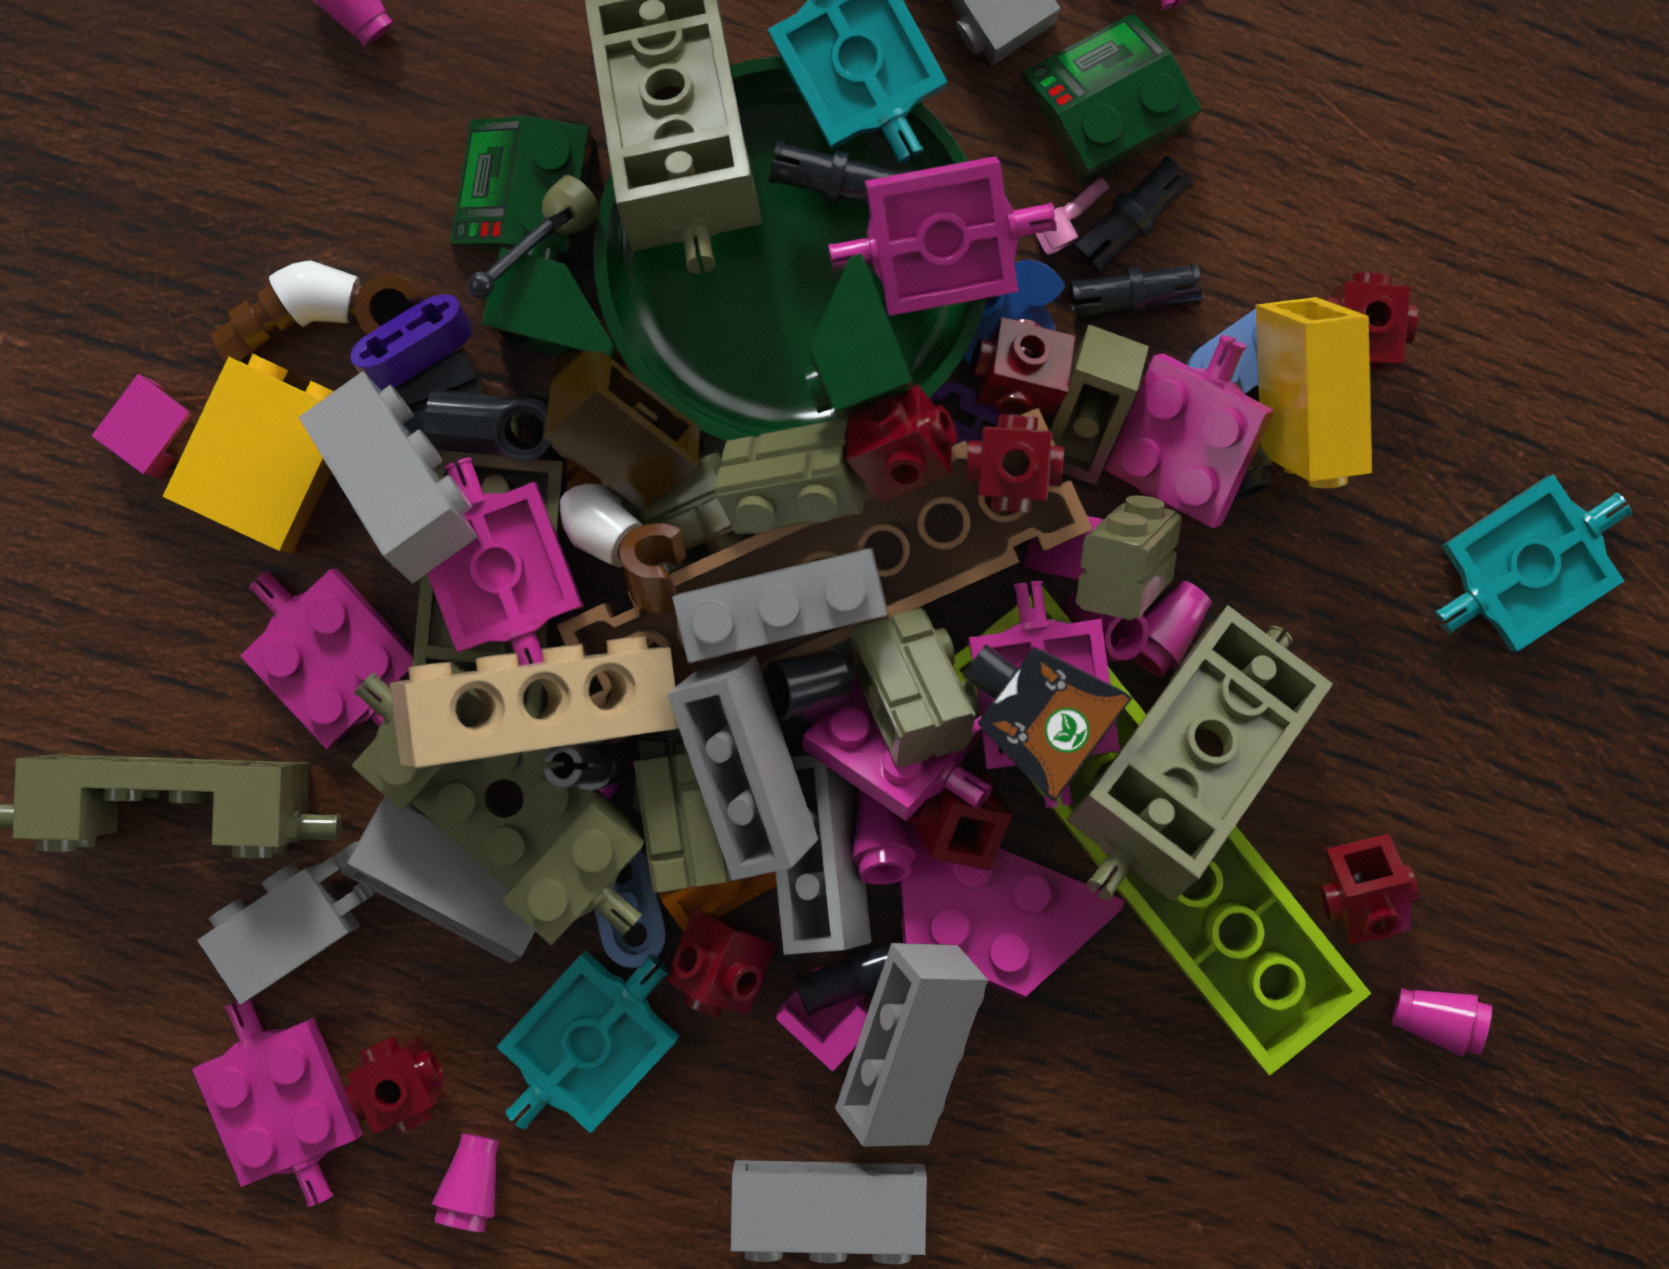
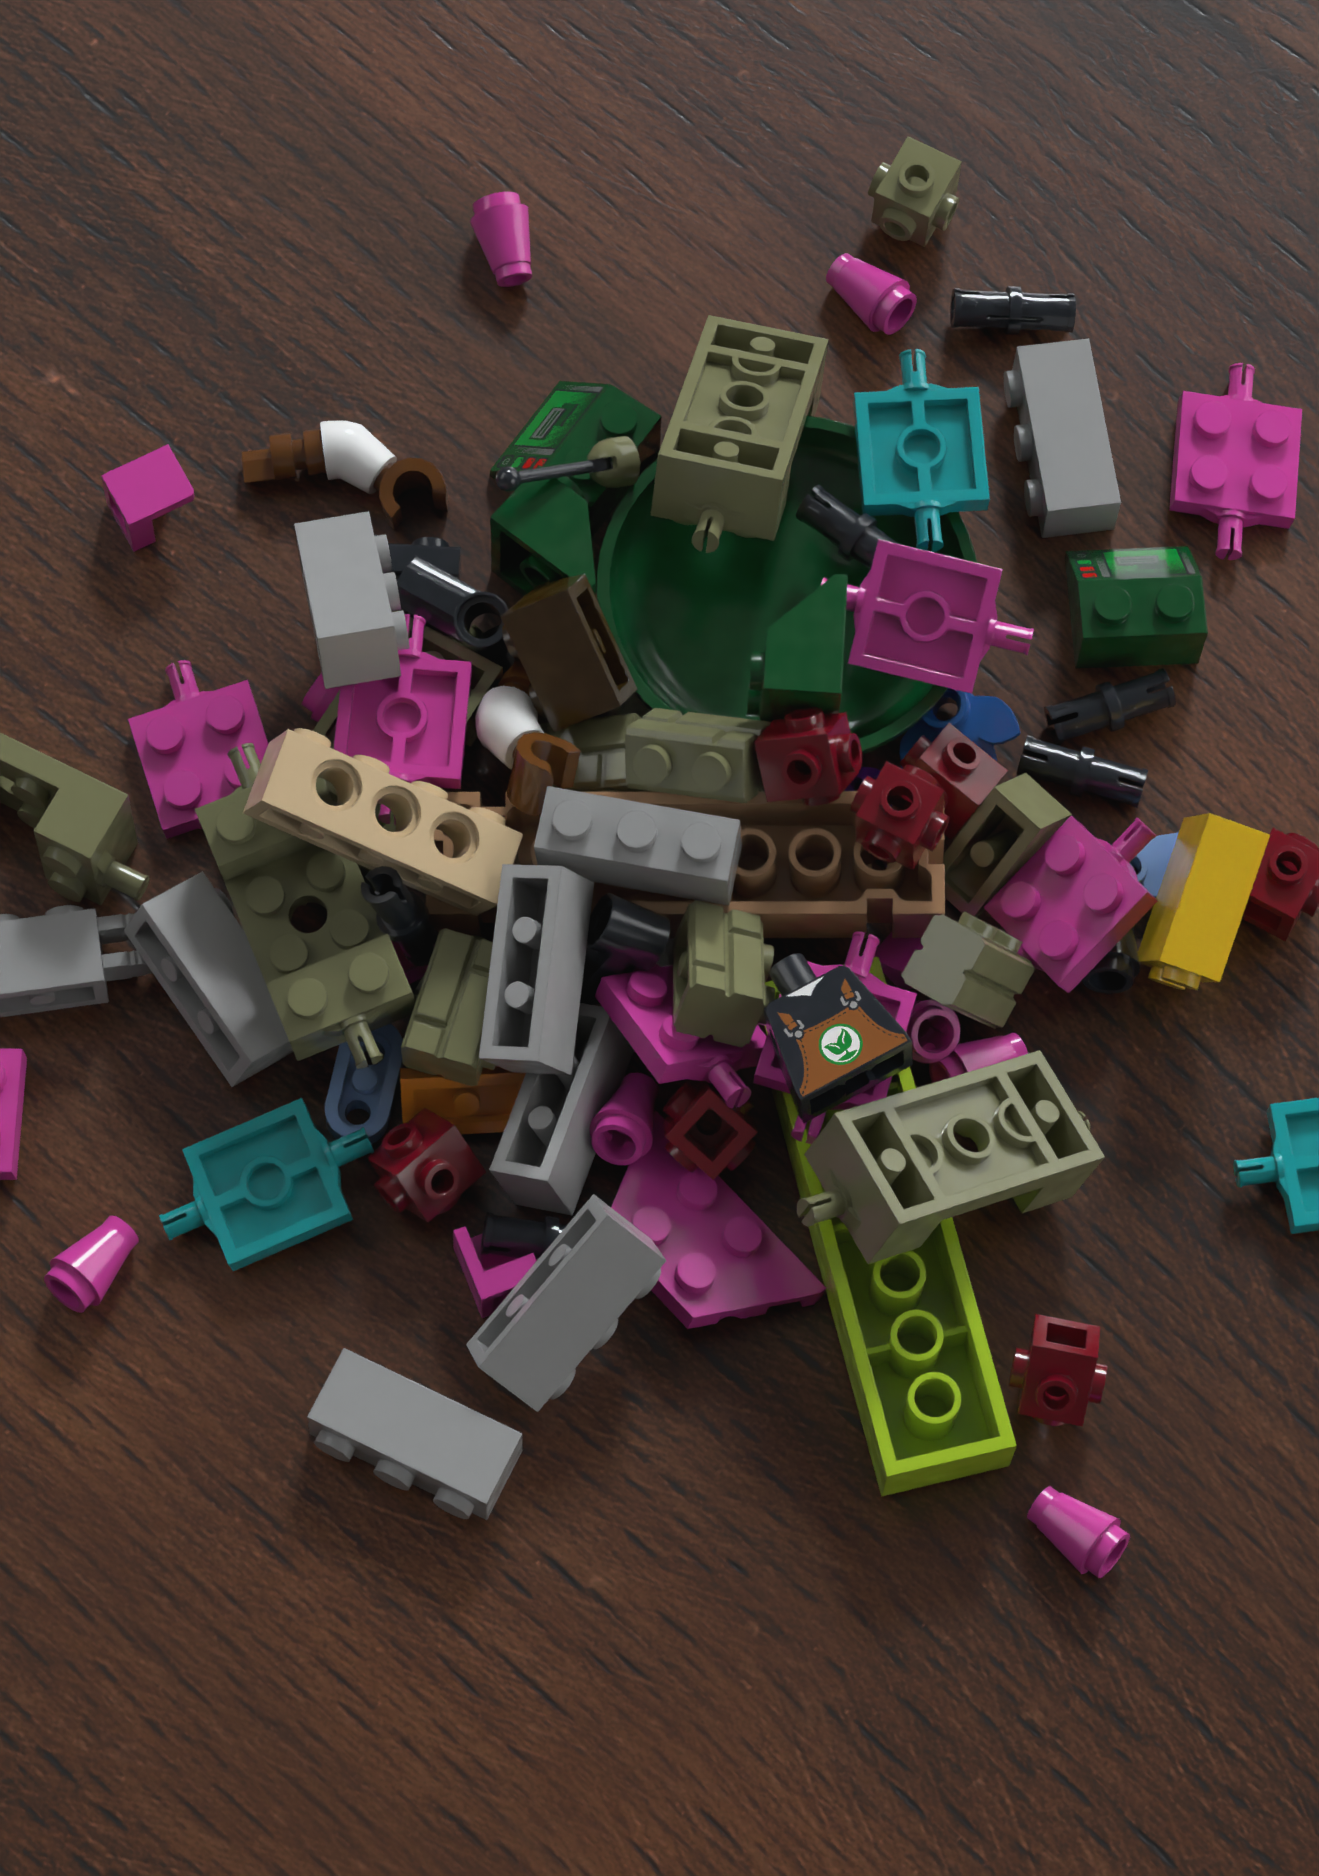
camera: 20 degrees right, 20 degrees down
yellow brick [163,354,334,554] -> none
dark red brick [346,1036,445,1135] -> none
dark purple beam [350,294,472,391] -> none
bright pink hand [1036,177,1109,255] -> none

